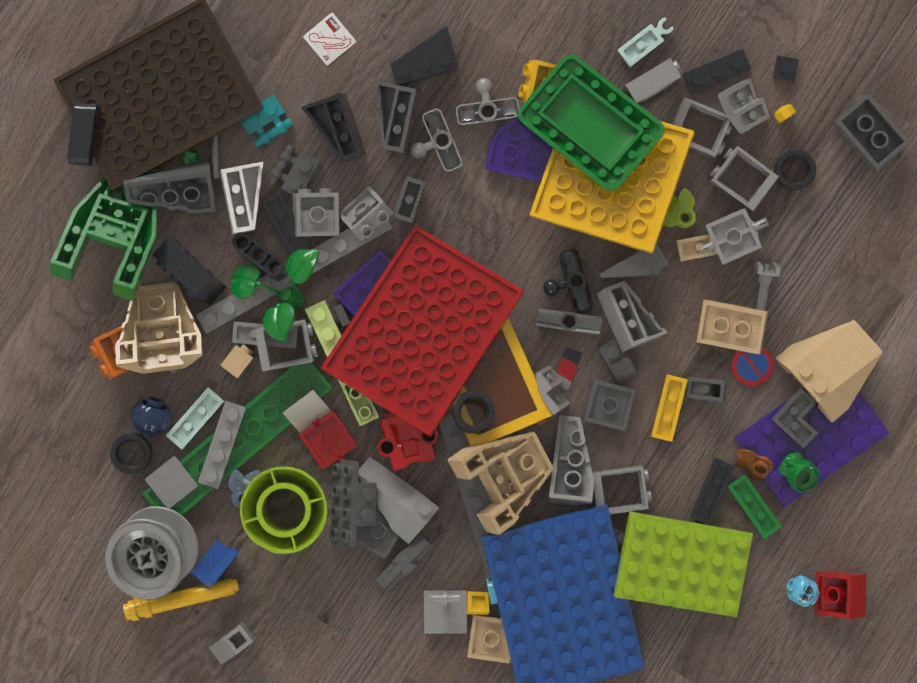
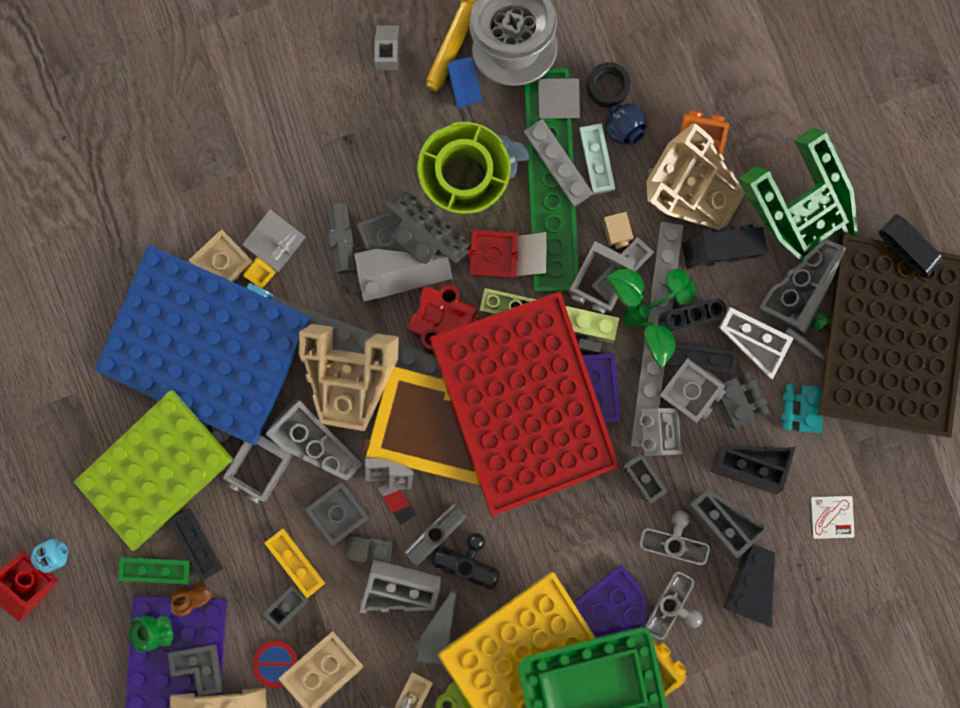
camera: 125 degrees right, 5 degrees down
black tyre [453,391,495,434] -> none

